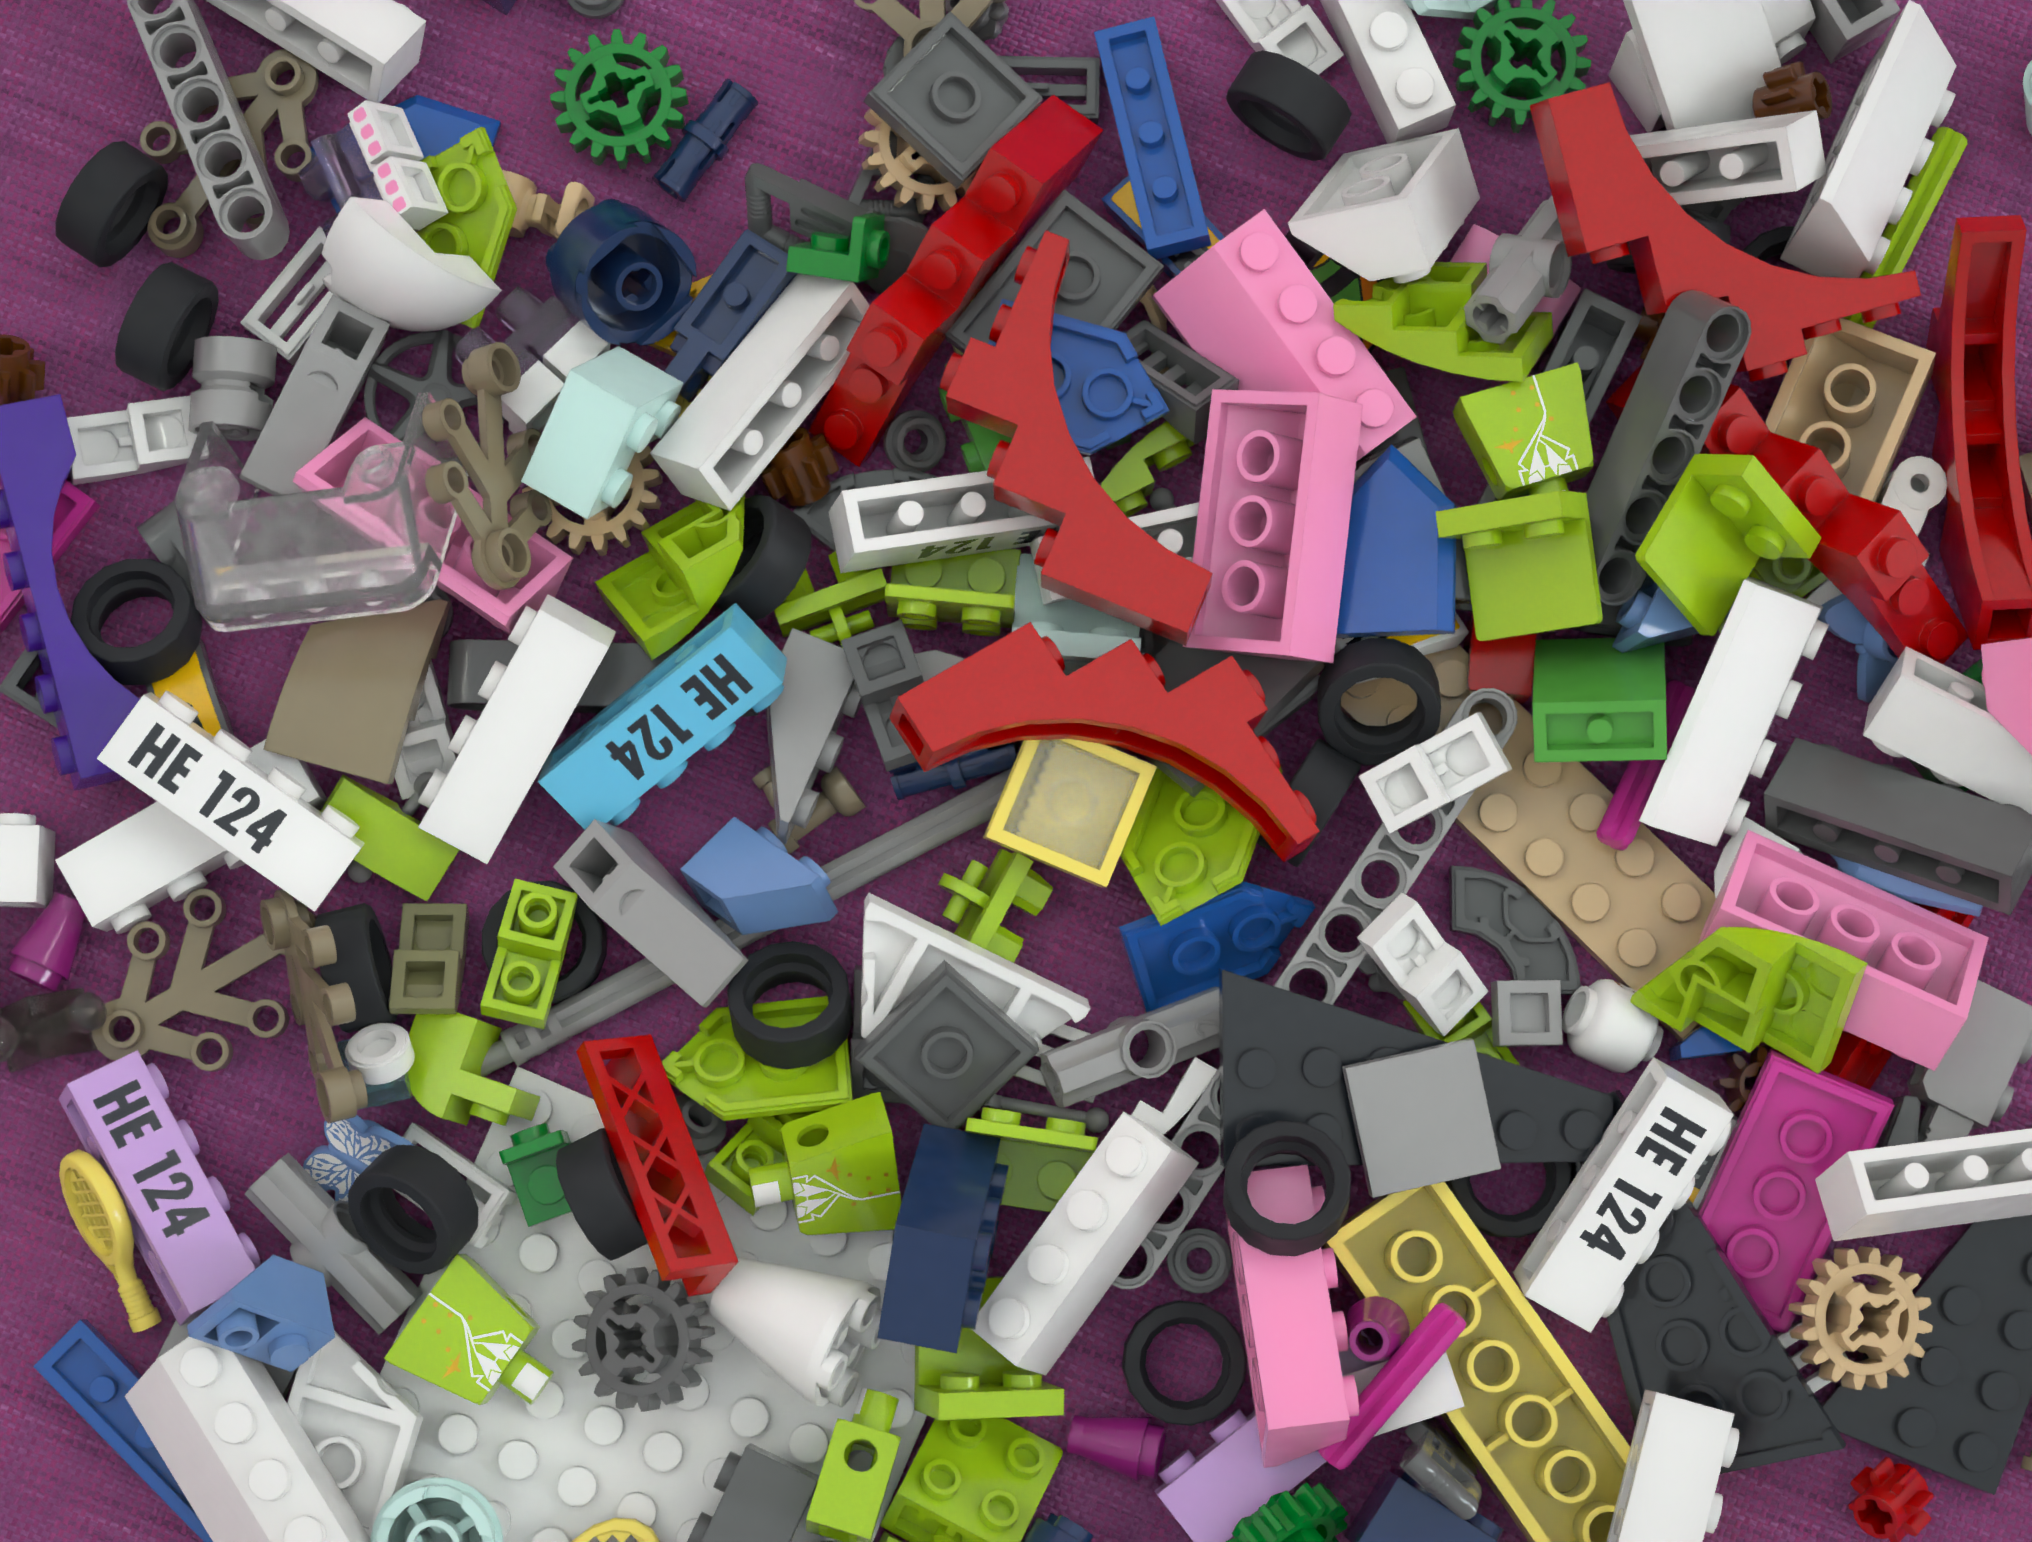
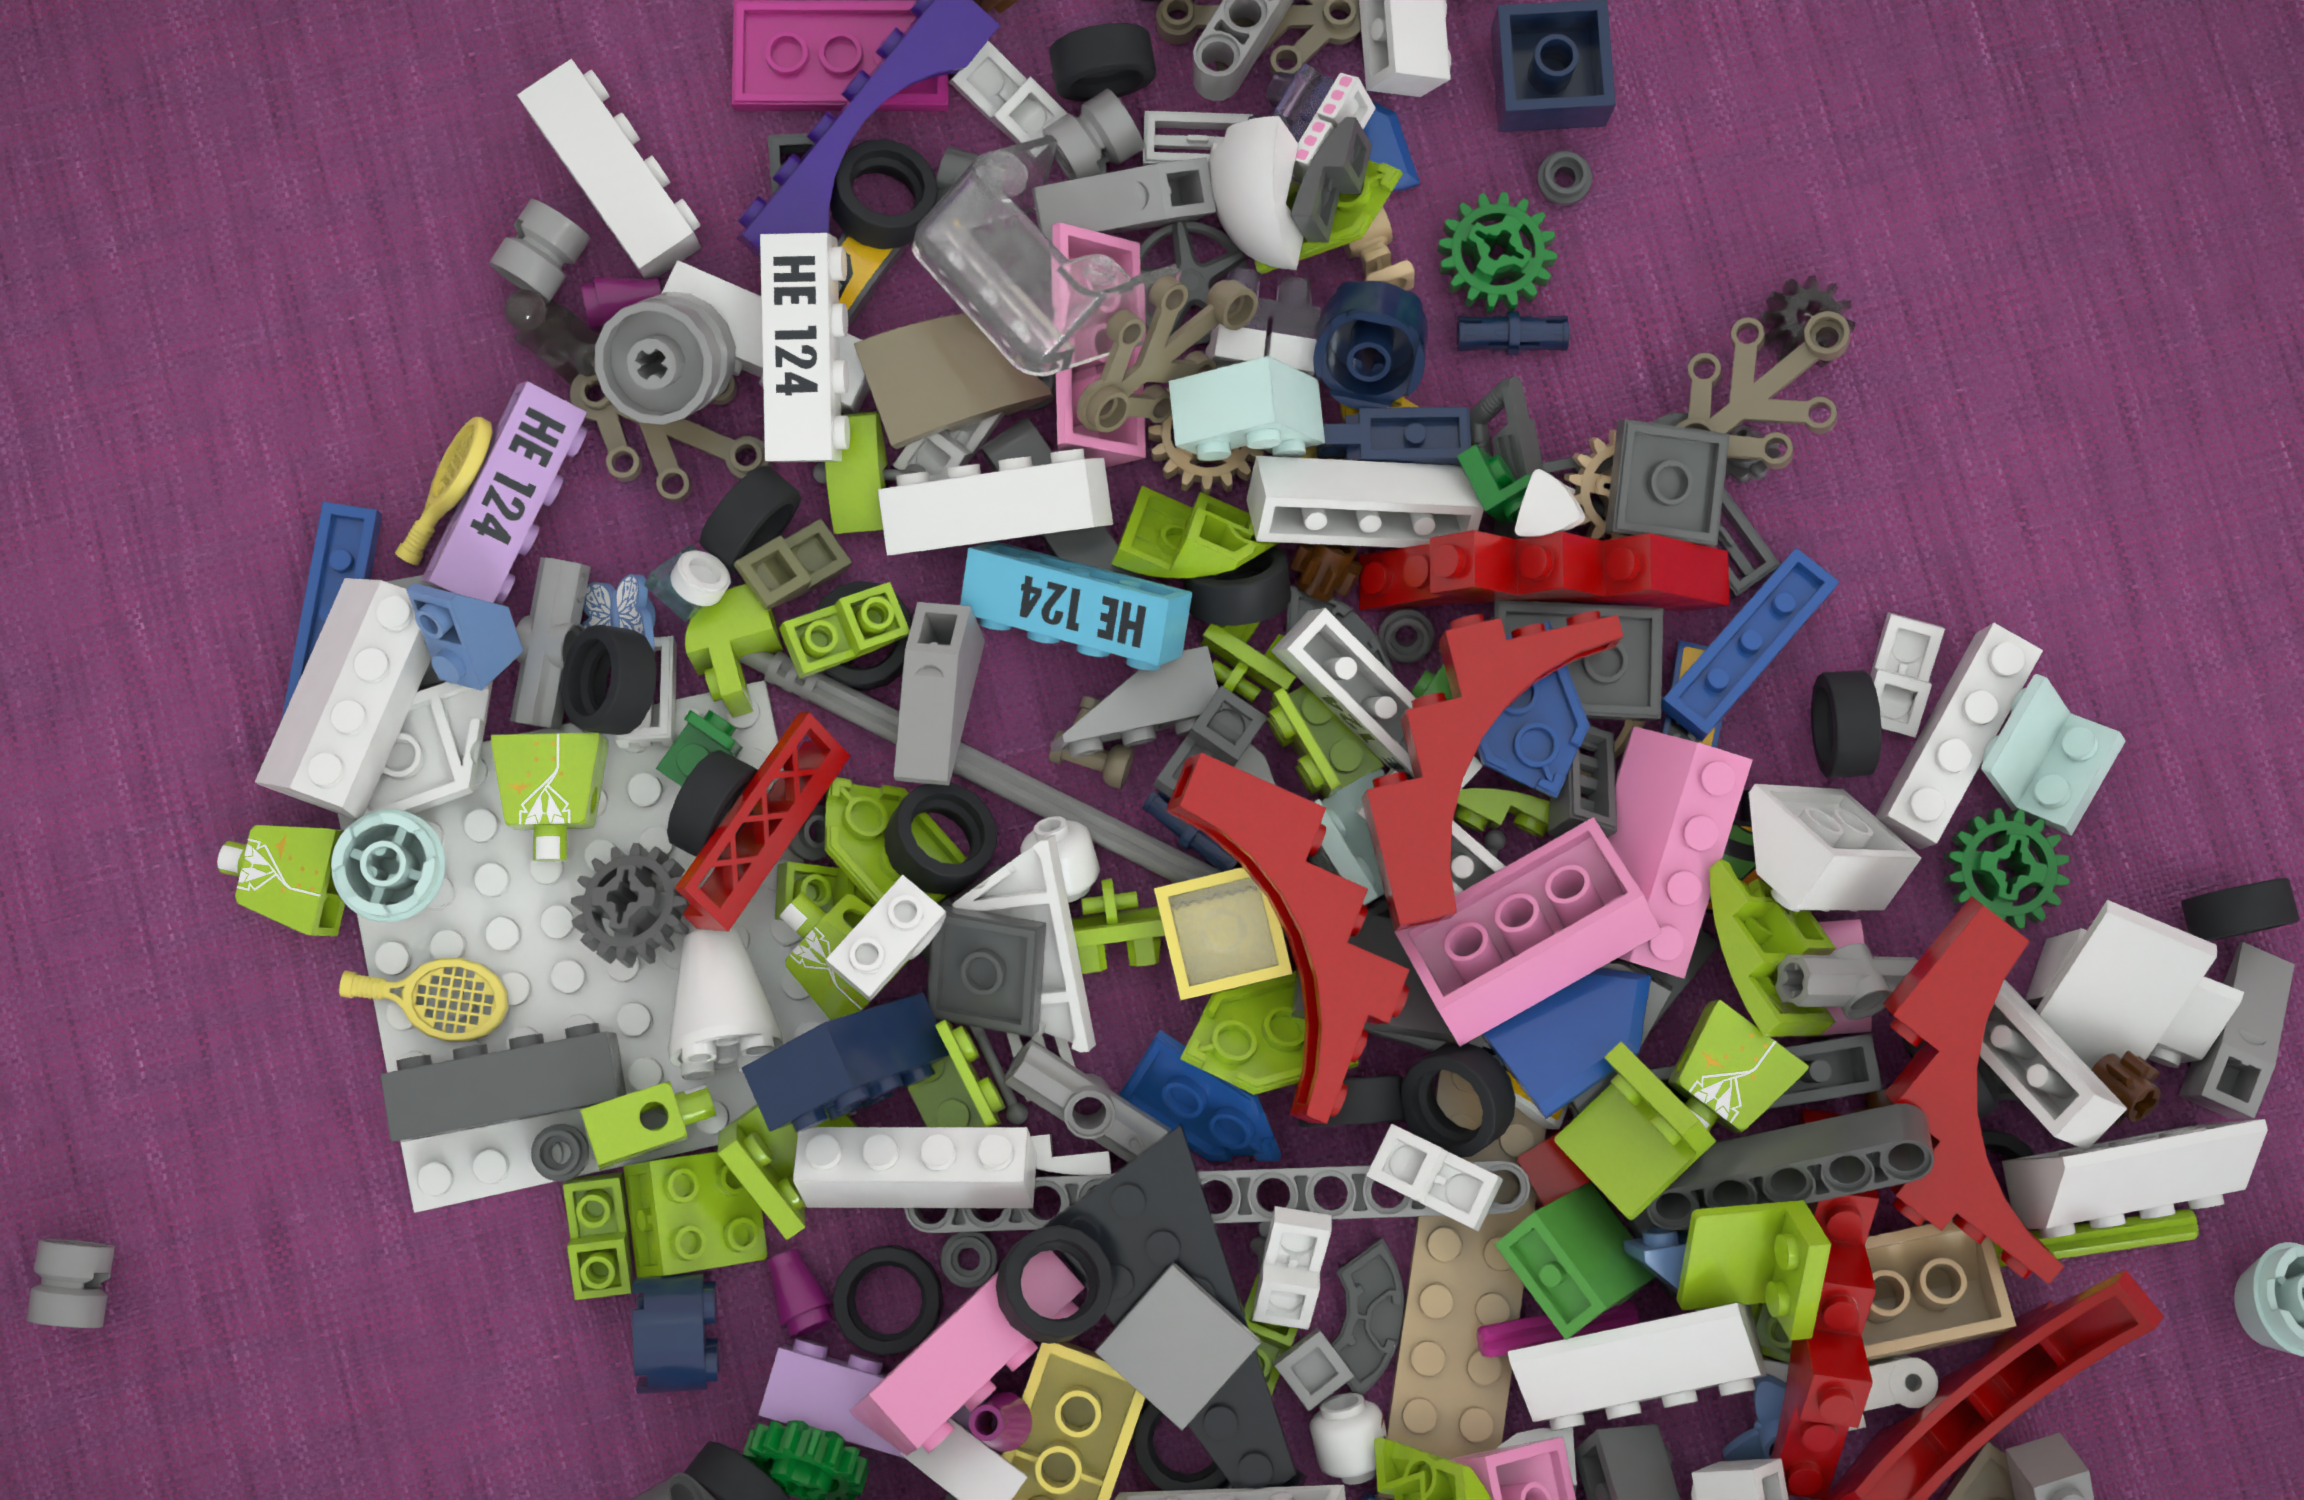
camera: 55 degrees right, 0 degrees up
dark tan plant [260,889,368,1123] -> none
medium blue slope [680,817,838,935] -> none
dark pink axle [1318,1302,1466,1470] -> none
none -> light grey wheel [595,292,736,425]
none -> white plate [826,875,946,1002]
none -> white head [1020,816,1100,903]
none -> dark grey slope [1291,117,1372,243]
none -> white tile [1515,469,1585,538]

